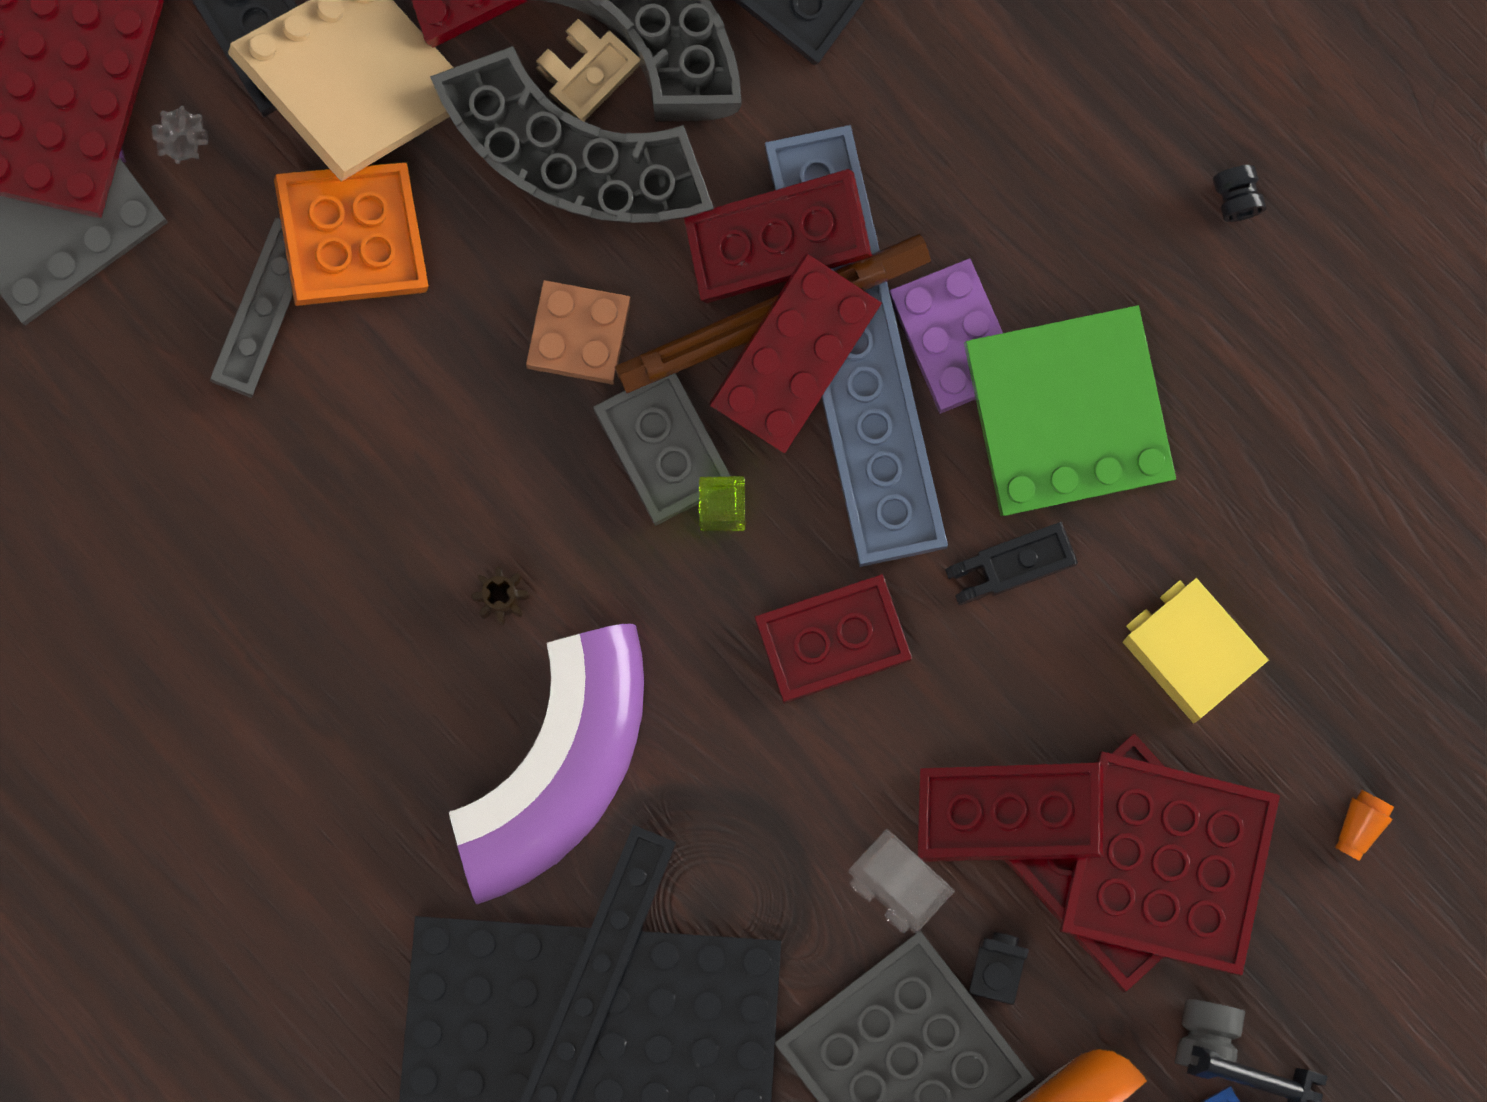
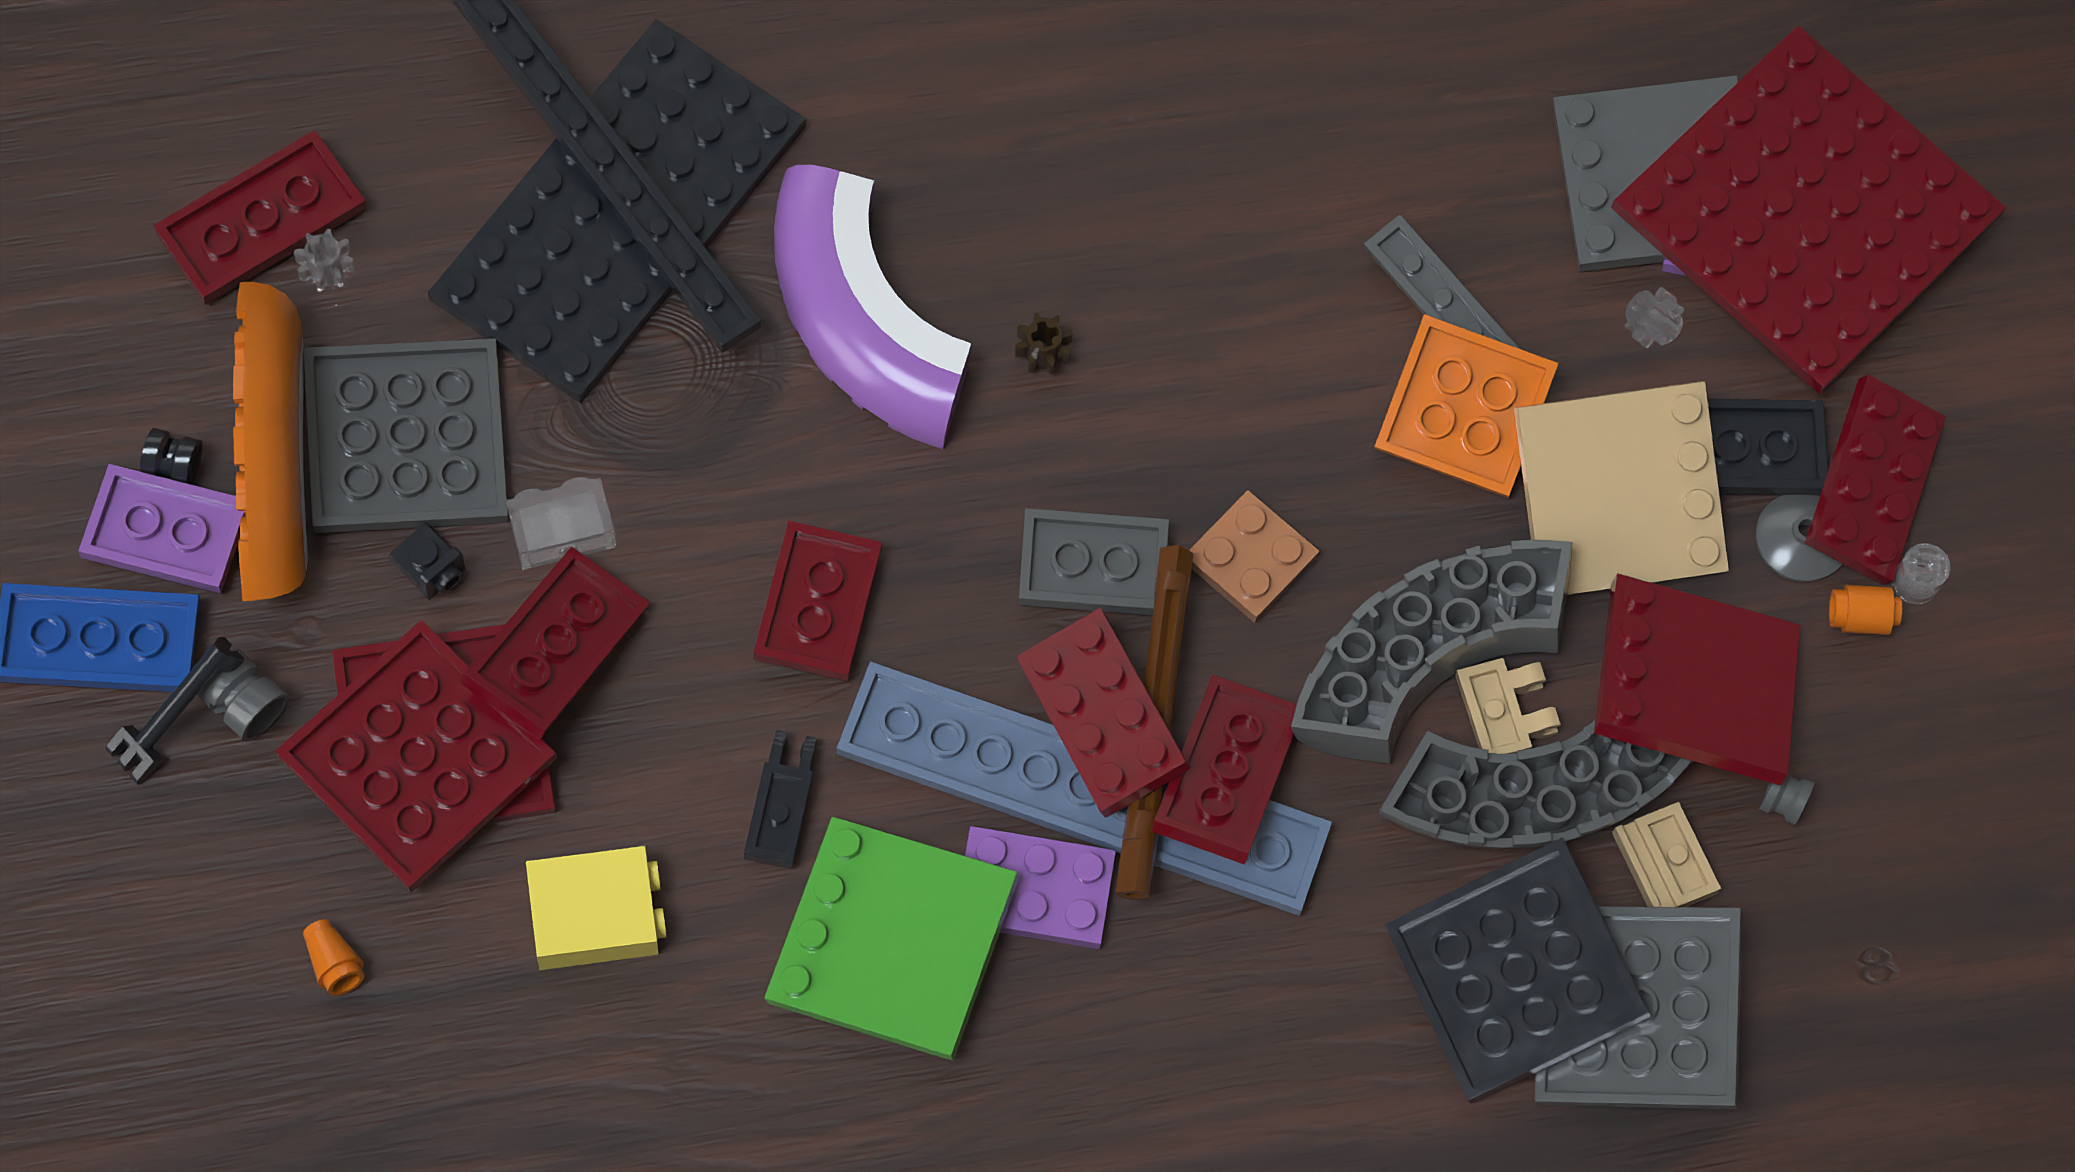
camera: 115 degrees right, 10 degrees down
clear neon green panel [699,476,745,531] -> none

